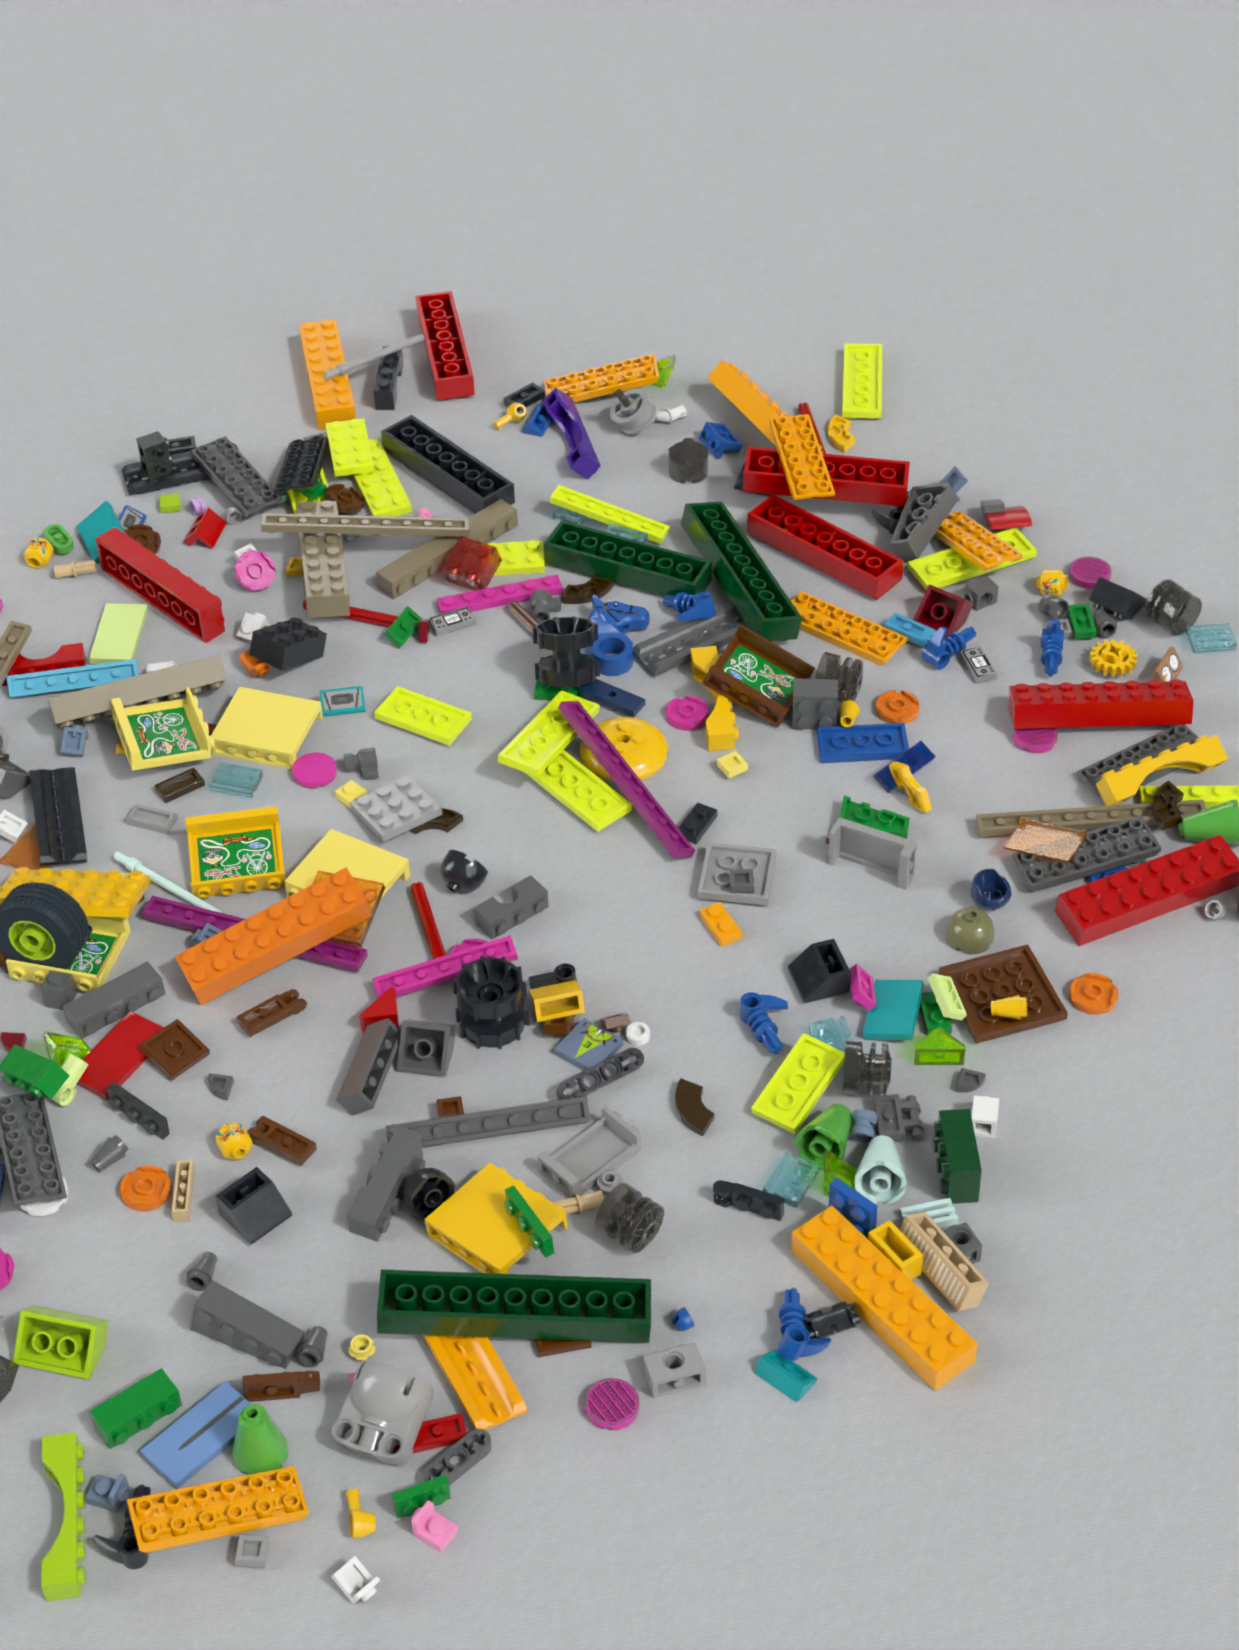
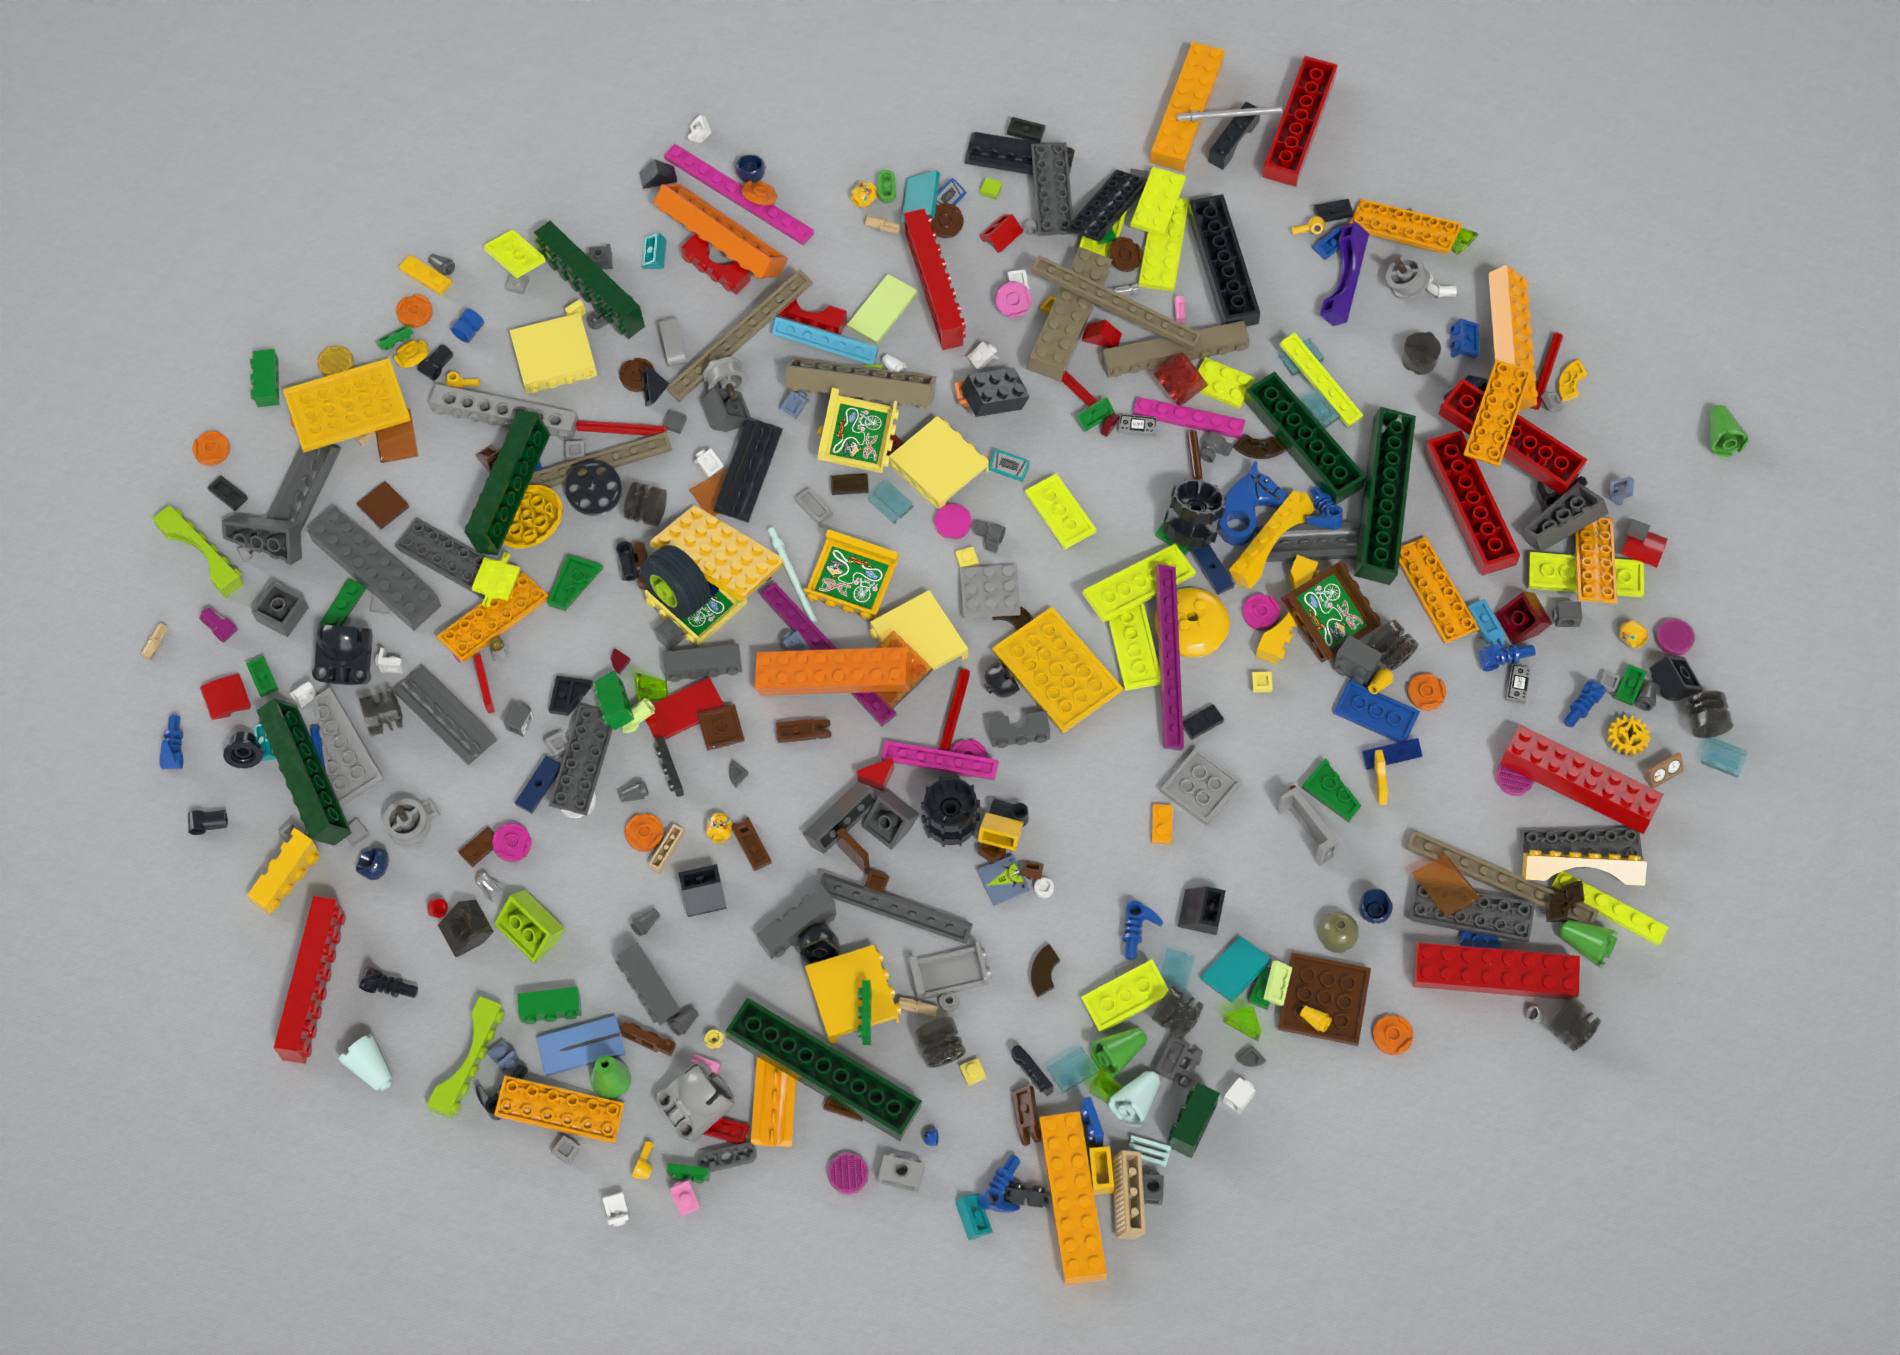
camera: 30 degrees right, 20 degrees up
pearl dark grey brick [136,431,173,481] -> none
lavender plate [189,496,206,516] -> none
black beam [556,1048,644,1099] -> none
dark grey tile [729,869,754,893] -> none
neon yellow plate [842,343,882,419] -> none
dark pink plate [849,963,876,1011] -> none
sand blue wheel [849,1109,878,1142] -> none
dark grey wheel [1039,594,1069,620] -> none
none -> reddish brown tile [836,828,870,873]
none -> light yellow plate [959,1058,986,1086]
none -> yellow plate [992,607,1123,734]
none -> reddish brown hinge [1012,1085,1041,1146]
none -> red slope [1082,319,1122,348]
none -> yellow arch [1229,490,1315,589]
none -> light grey tile [1541,392,1565,411]
none -> bright green cone [1709,405,1749,457]

